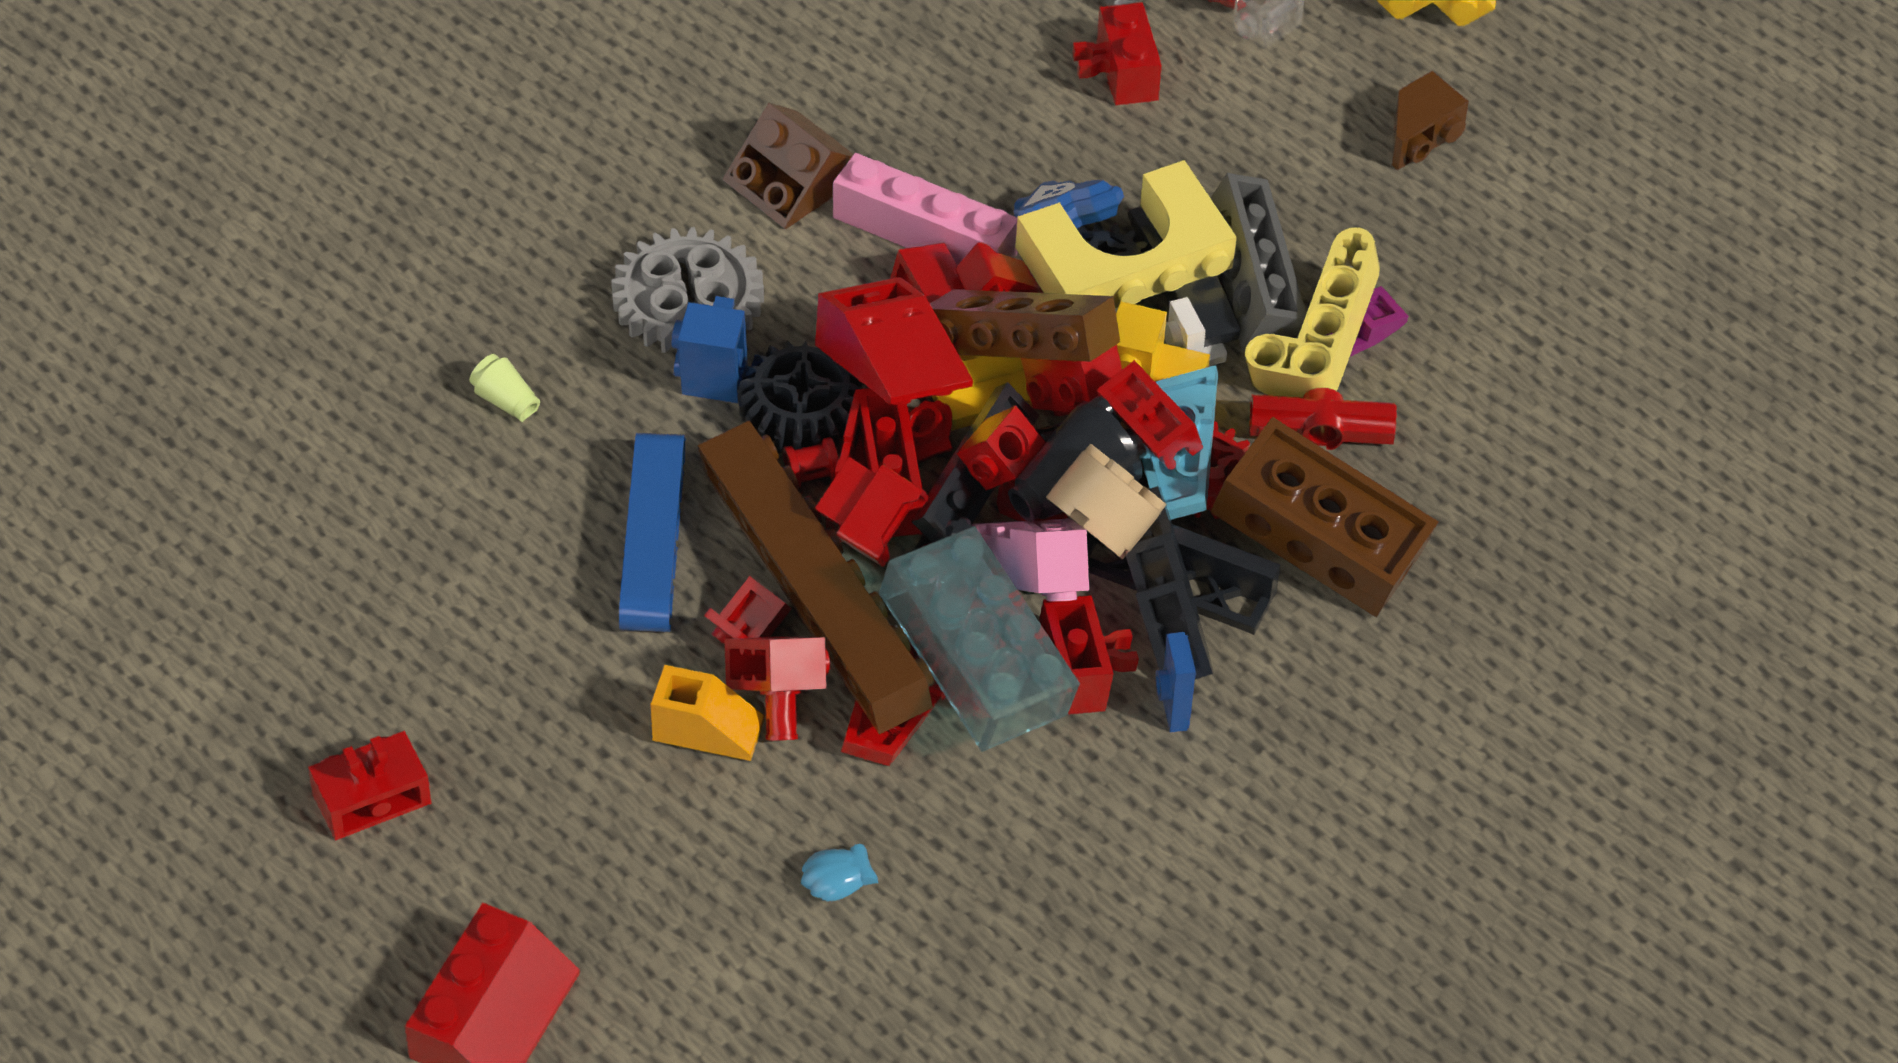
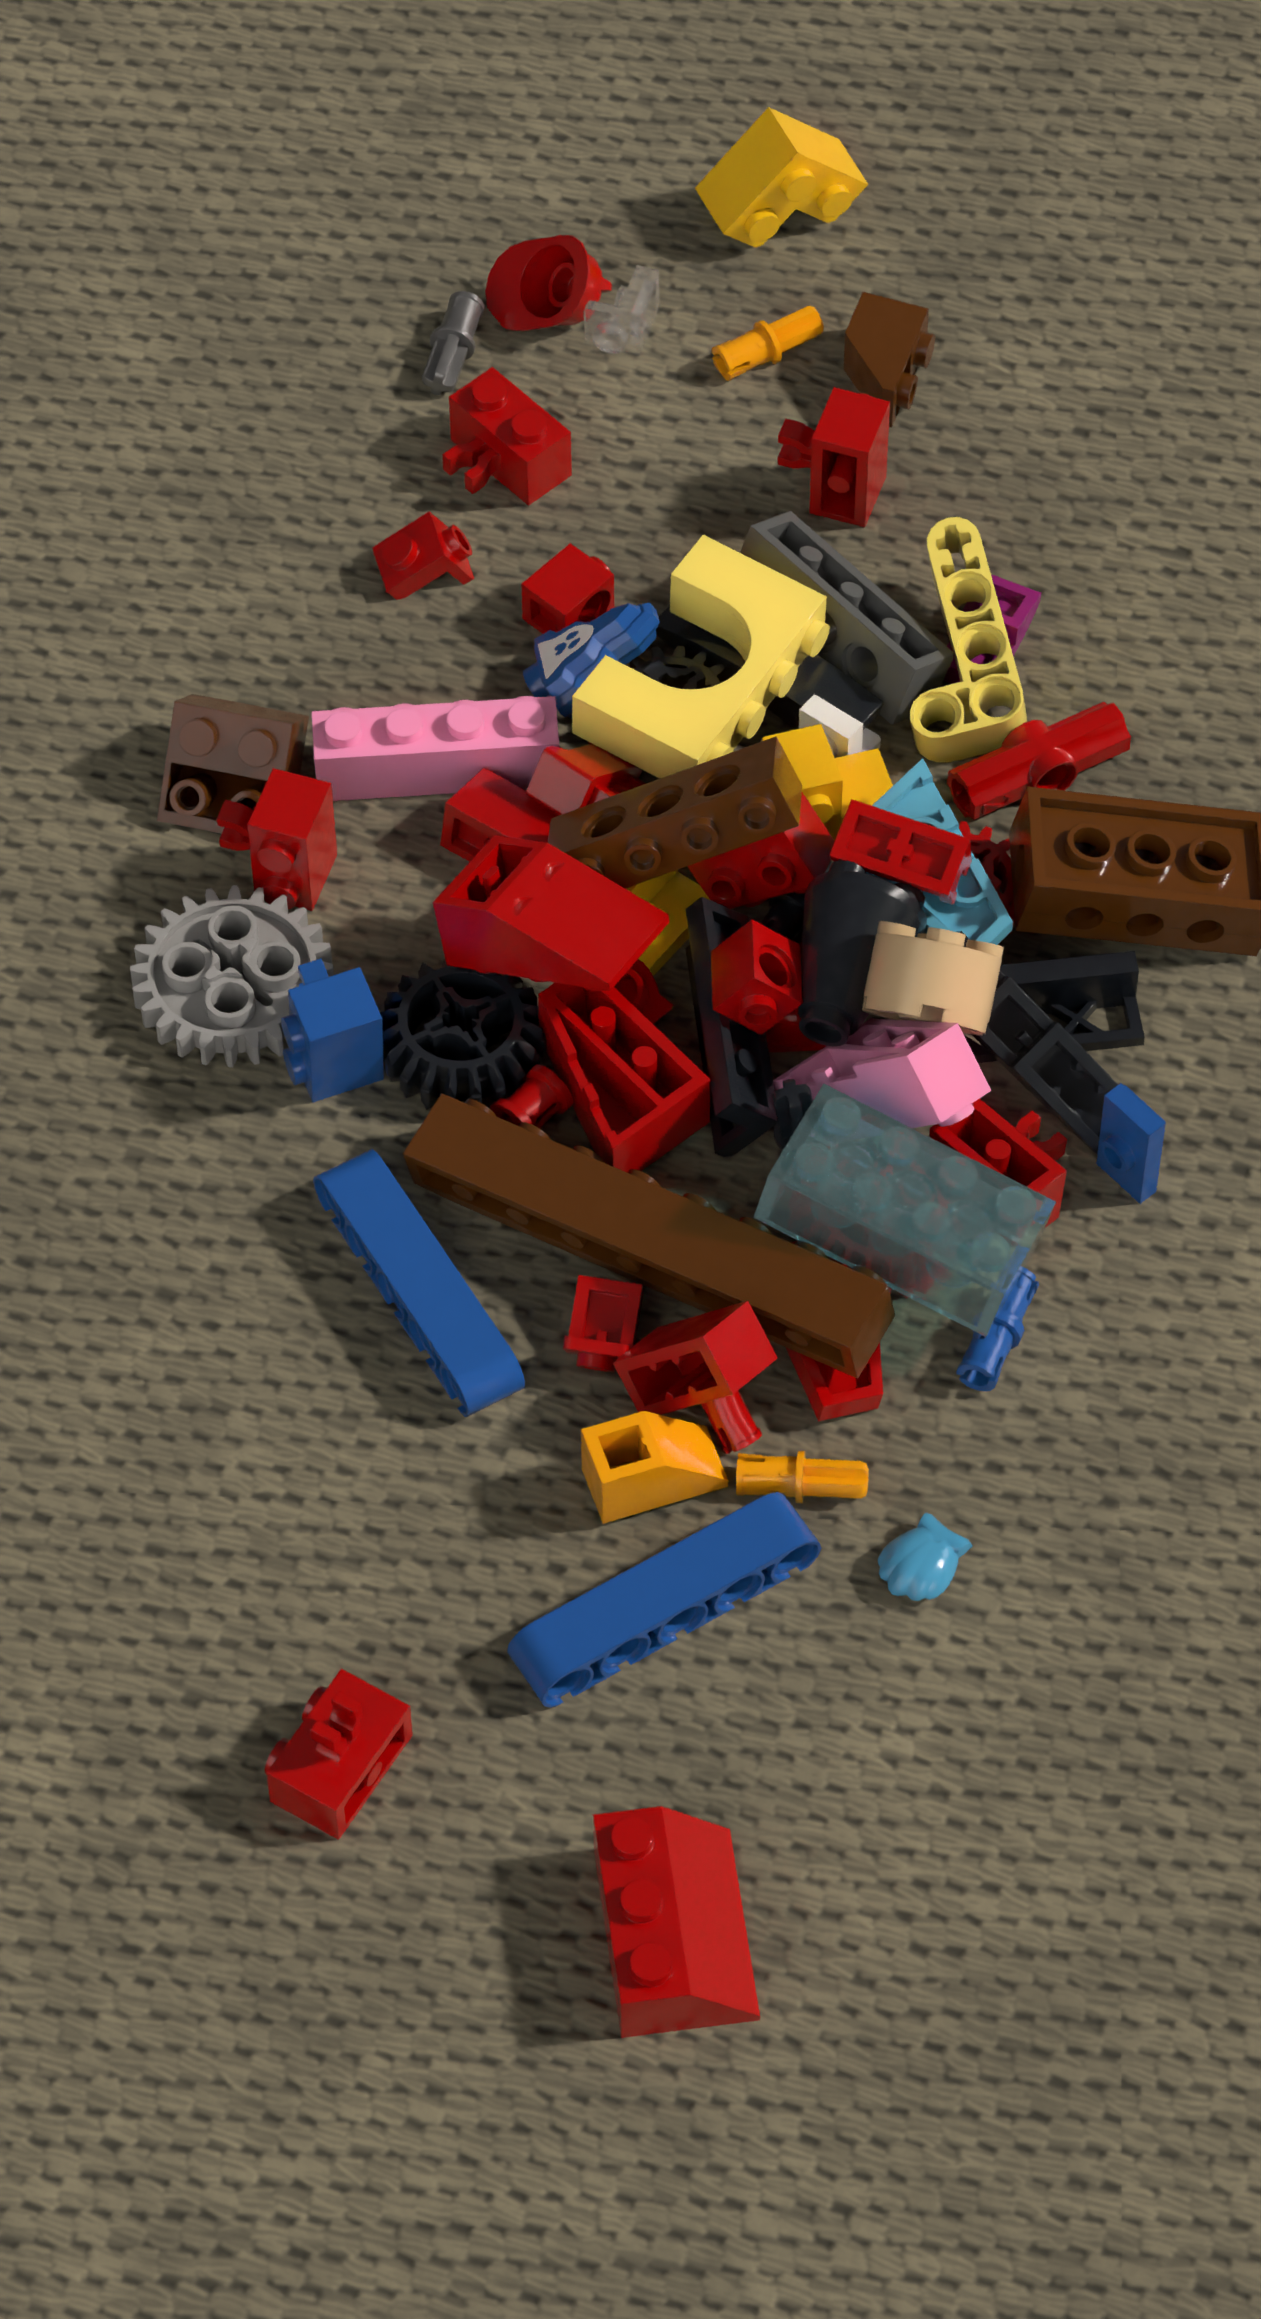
camera: 30 degrees left, 5 degrees up
yellowish green cone [469,354,540,422] -> none
red piece [815,457,929,567] -> none
none -> red brick [217,768,337,911]
none -> red bracket [372,511,474,600]
none -> blue beam [507,1492,821,1708]
none -> red brick [521,543,614,634]
none -> light orange axle [711,306,824,381]
none -> light orange axle [736,1451,869,1503]
none -> red brick [777,387,890,527]
none -> blue pin [956,1265,1039,1391]

